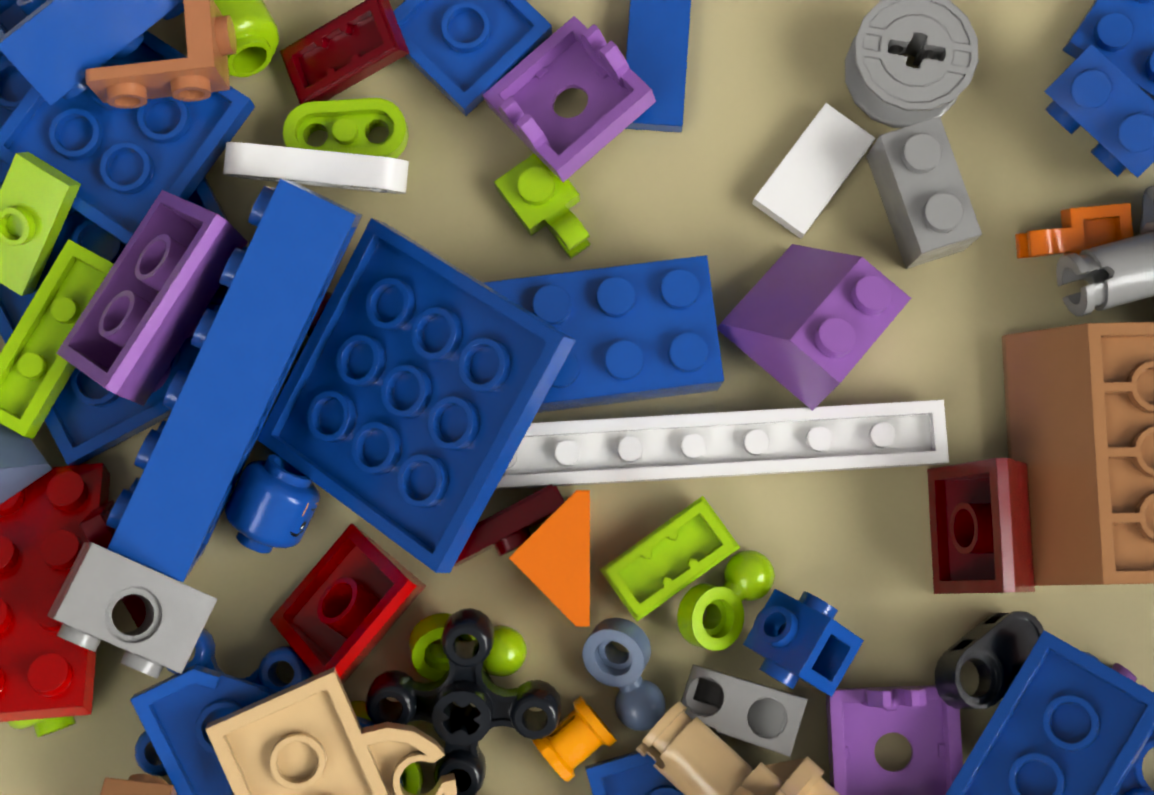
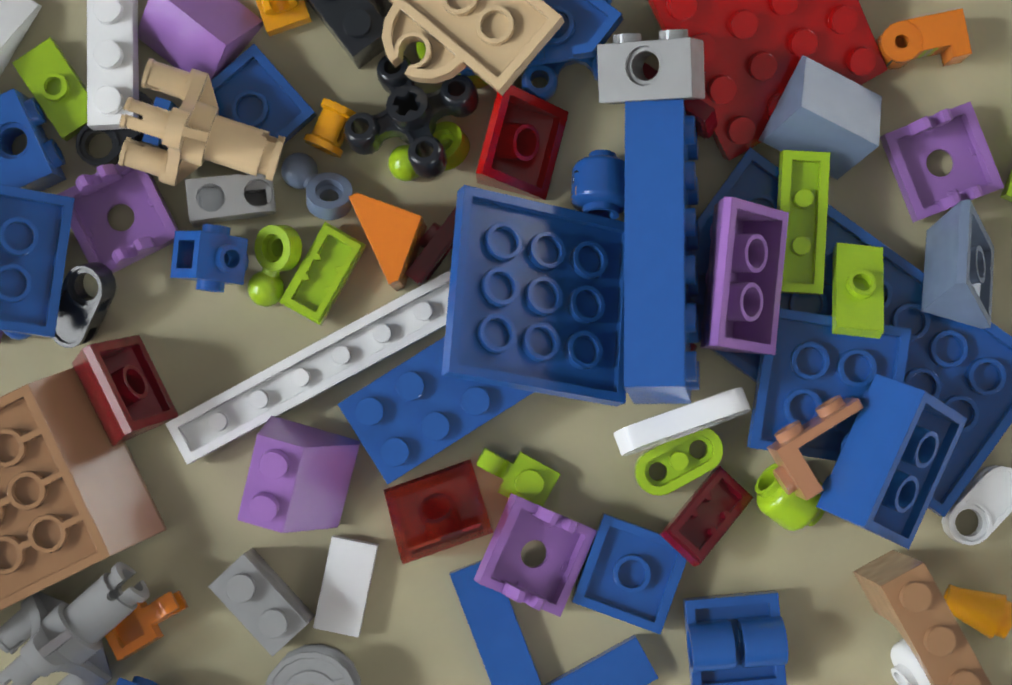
camera: 155 degrees right, 5 degrees up
none -> clear red slope [384,459,494,564]

